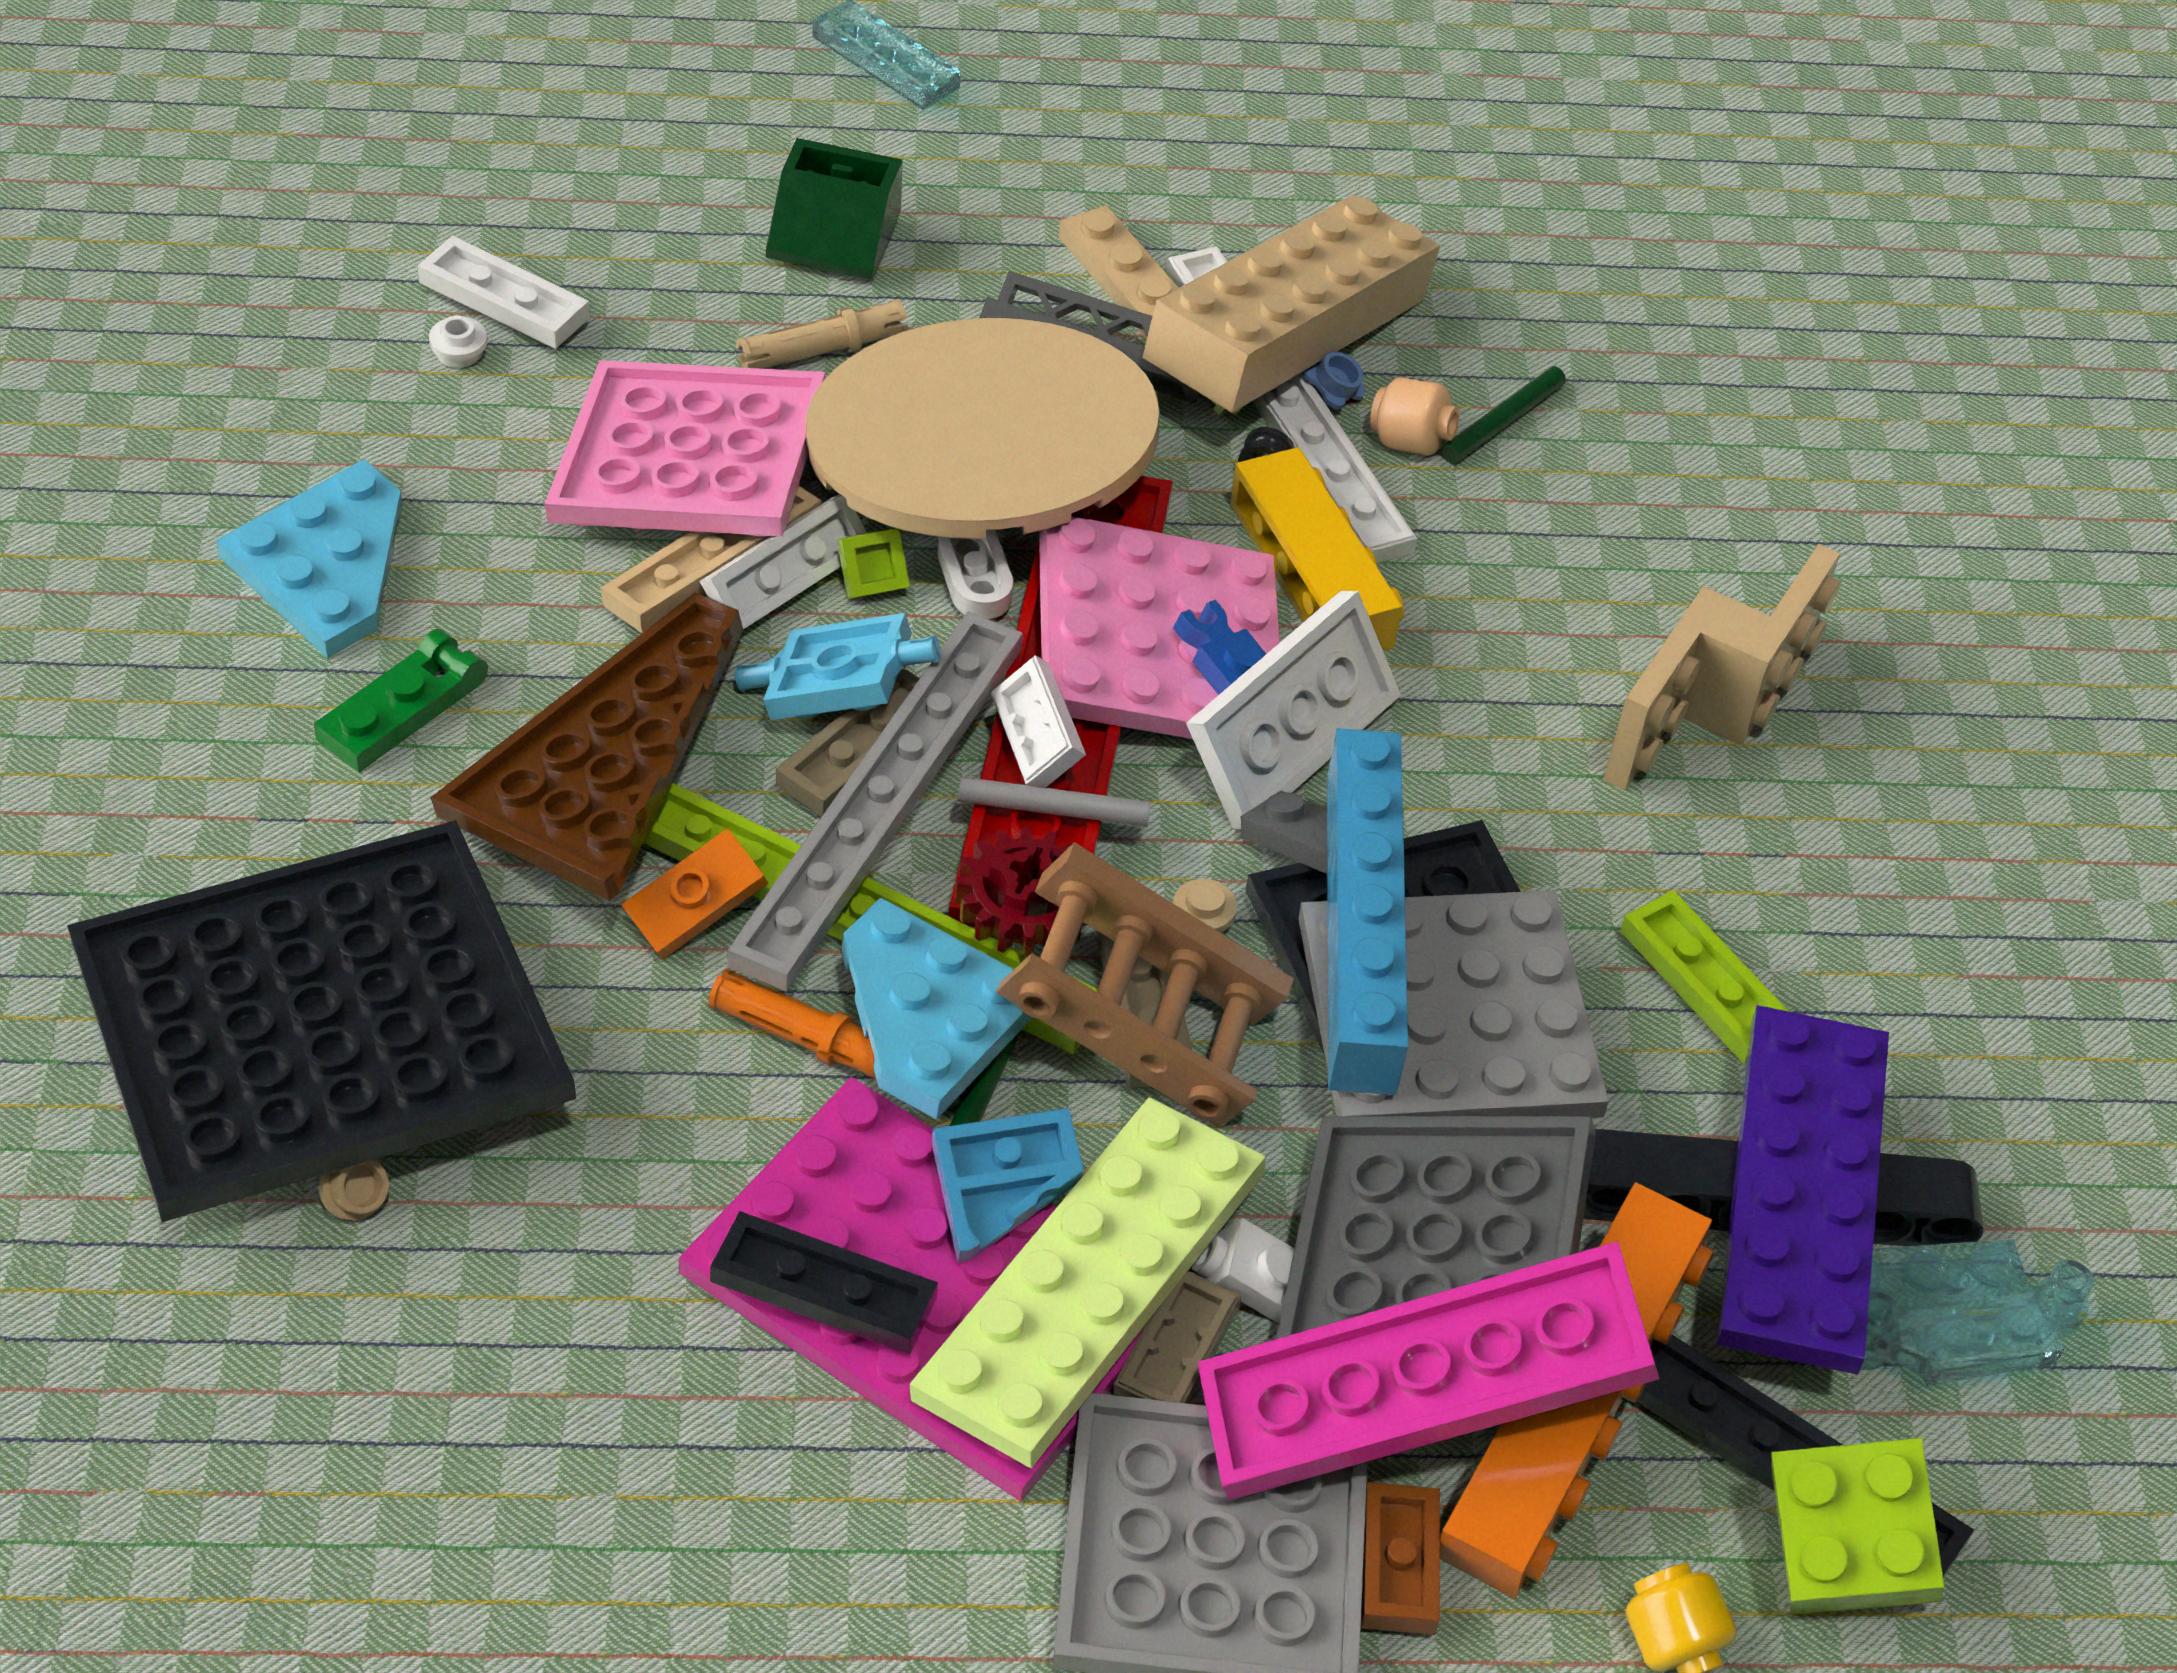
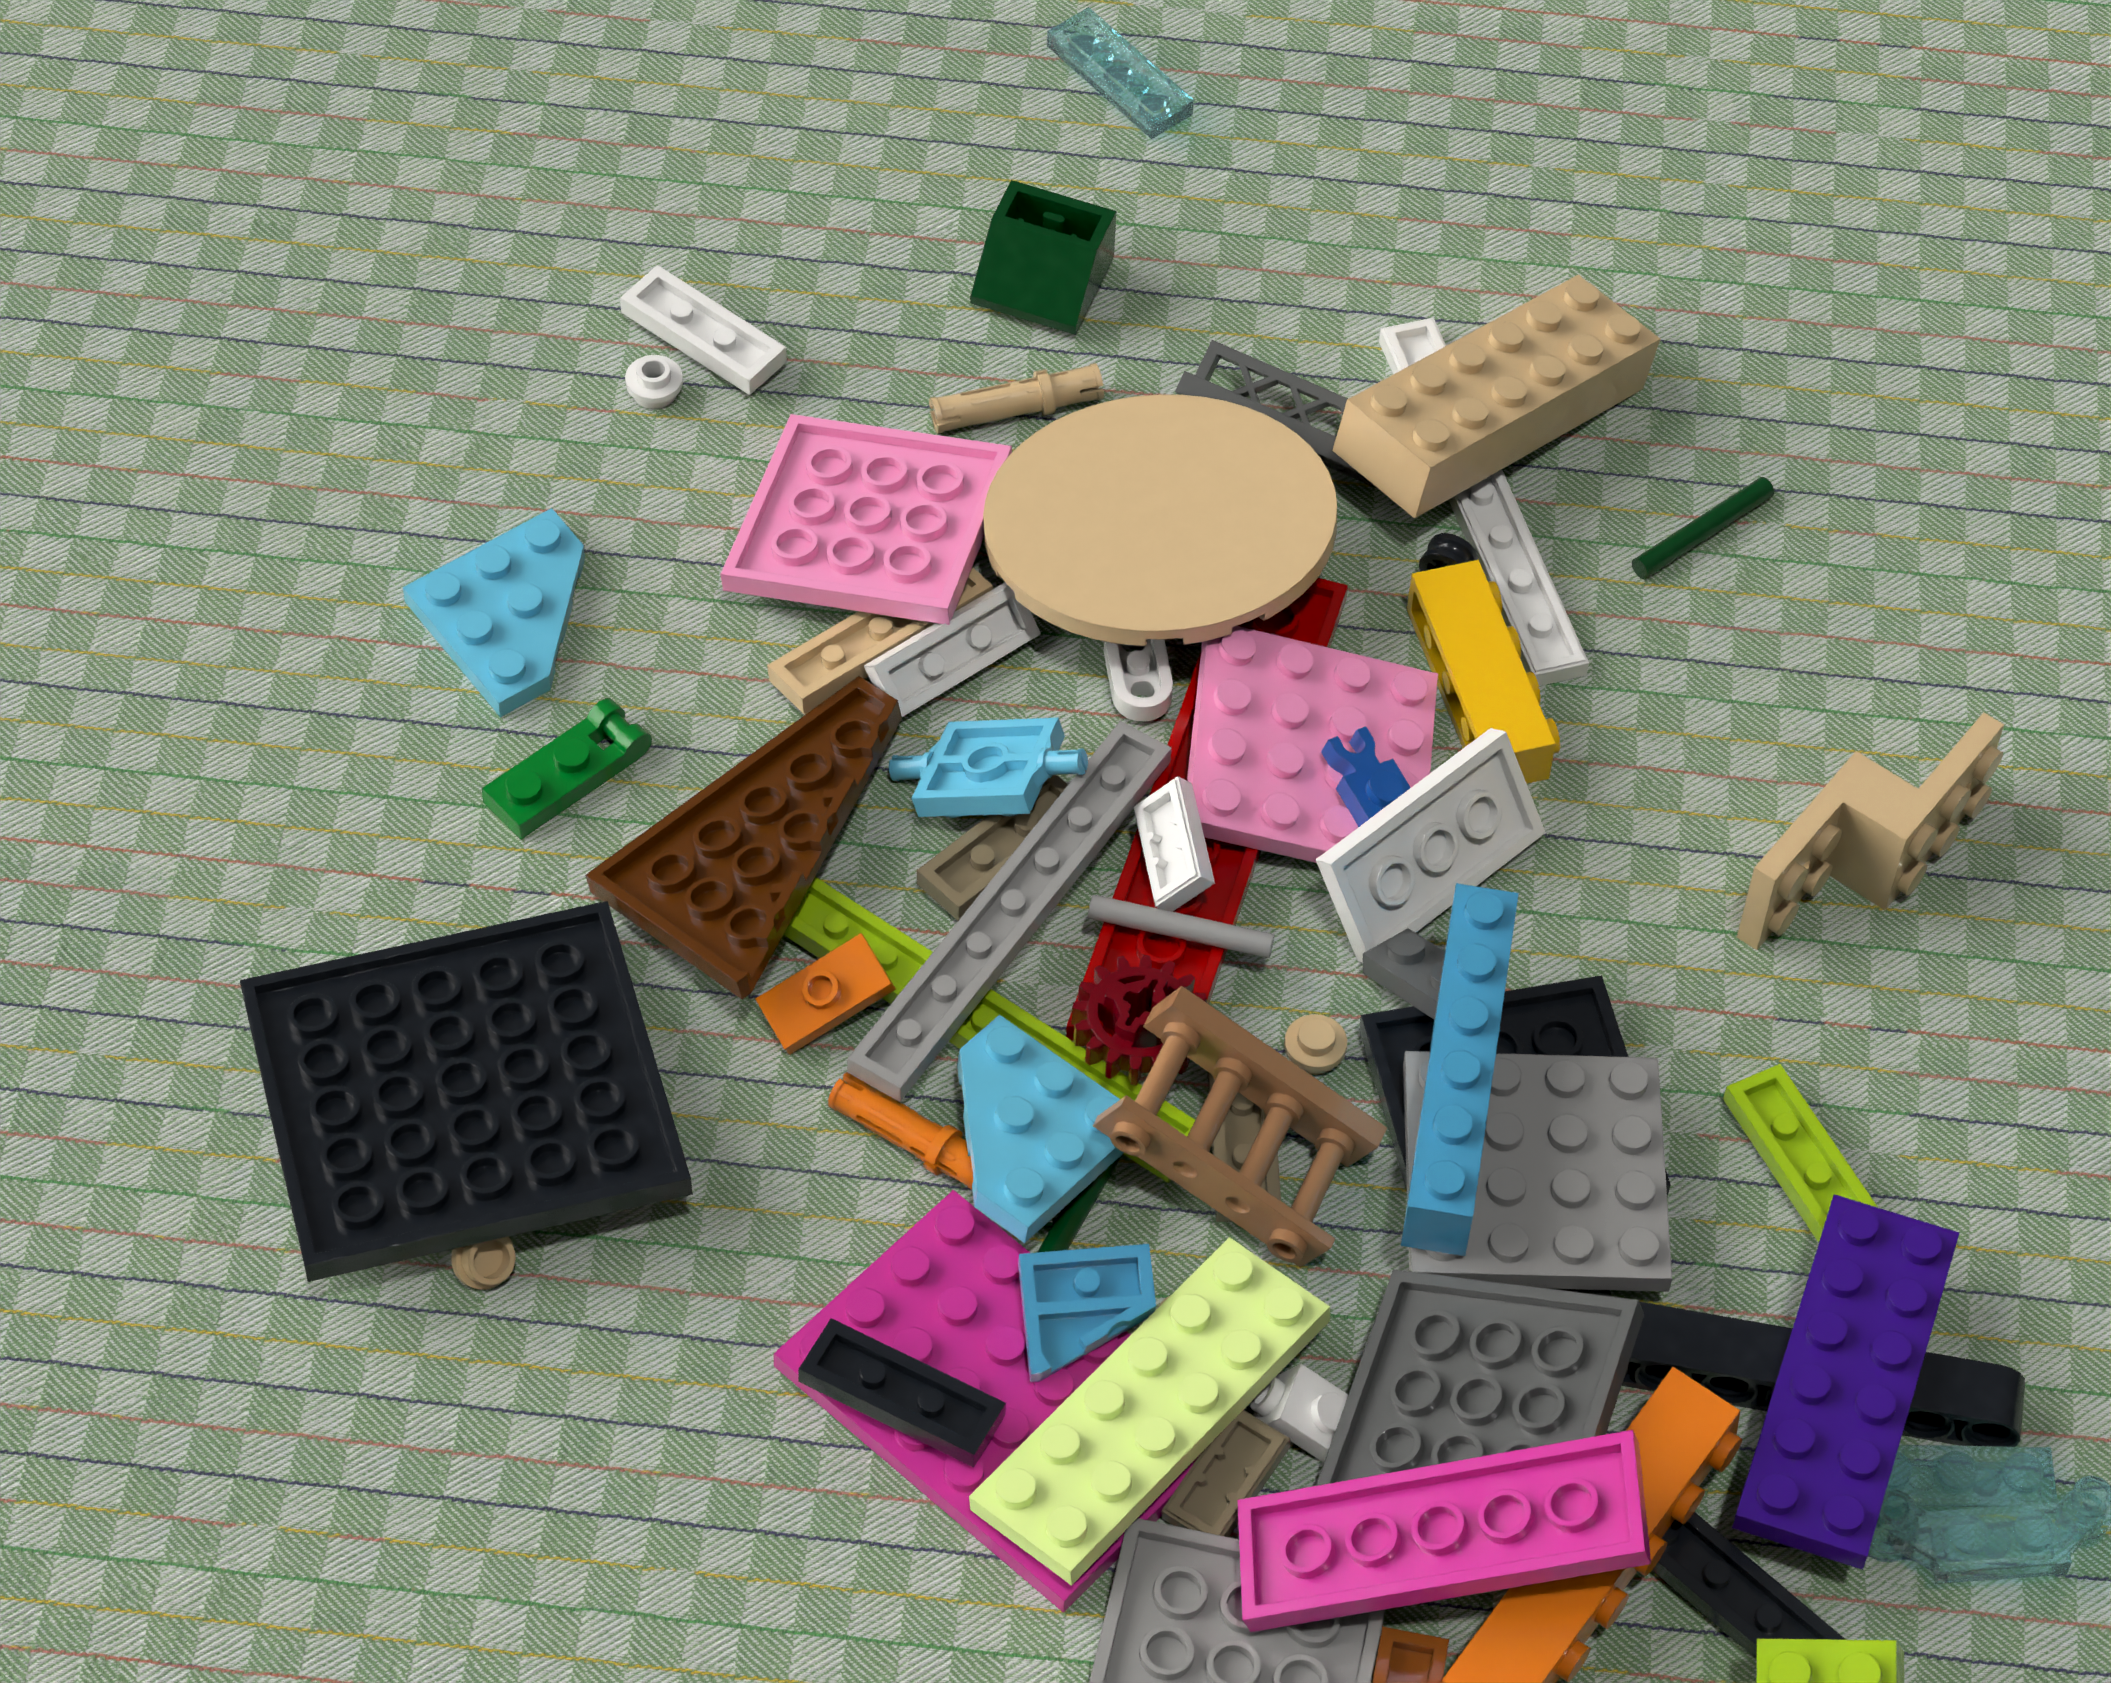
camera: 10 degrees right, 5 degrees up
lime plate [836,528,910,598] -> none
tan plate [1059,205,1179,340] -> none
medium blue plate [1303,352,1365,409] -> none
light nougat head [1370,376,1460,456] -> none

